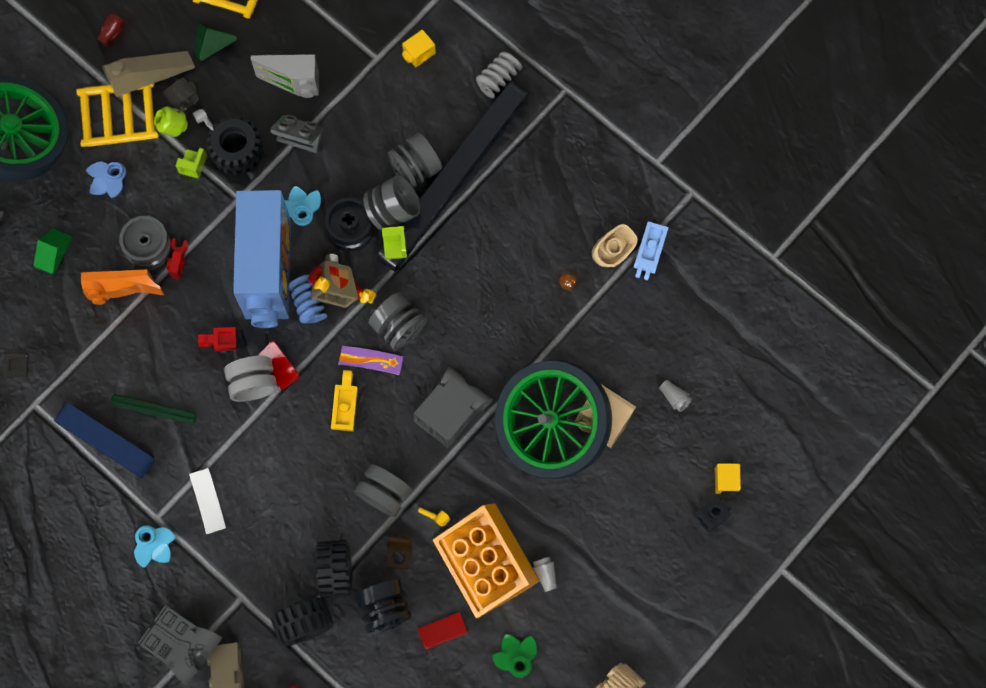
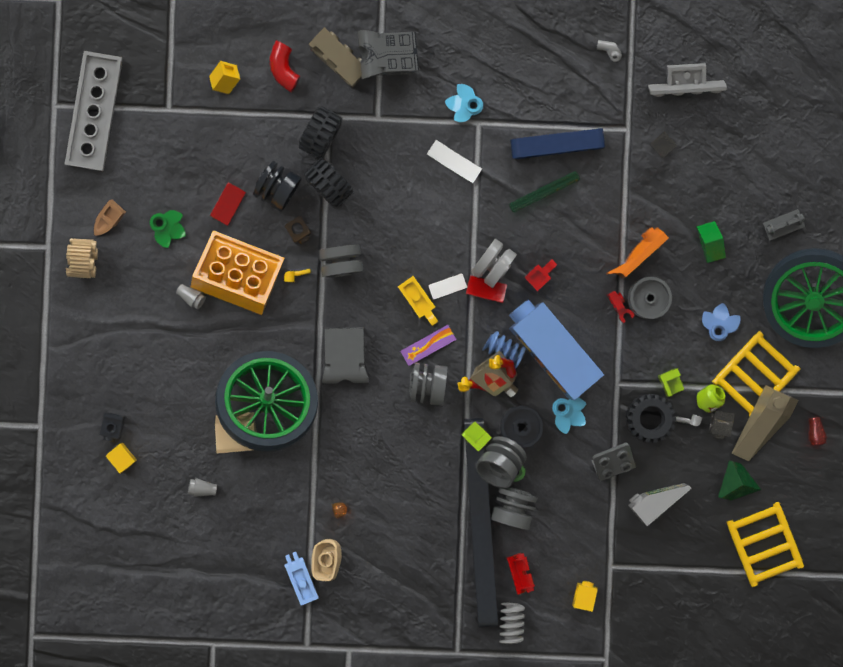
camera: 140 degrees right, 15 degrees up
none -> white sticker [429,274,467,299]
none -> red hinge [507,553,535,595]

